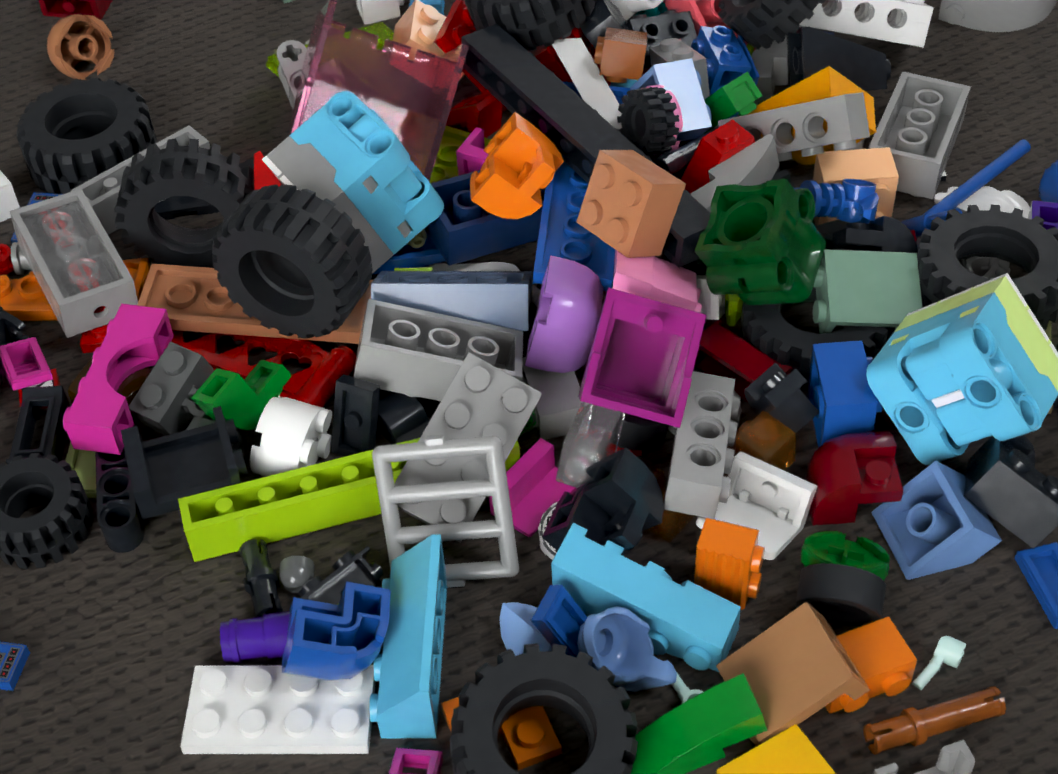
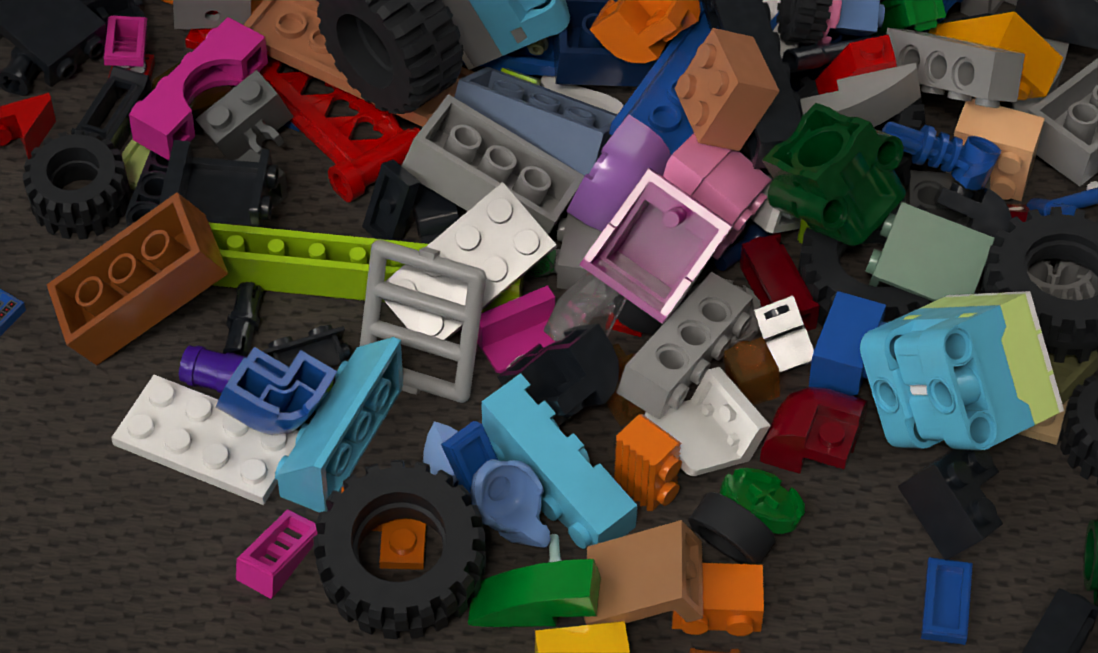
camera: 20 degrees right, 5 degrees up
green brick [191,360,292,430] -> none
white brick [250,396,332,477] -> none
dark grey hinge [280,556,315,593] -> none
medium blue slope [871,461,1002,580] -> none
light aqua hand [912,636,966,690] -> none
none -> dark orange brick [46,192,228,366]

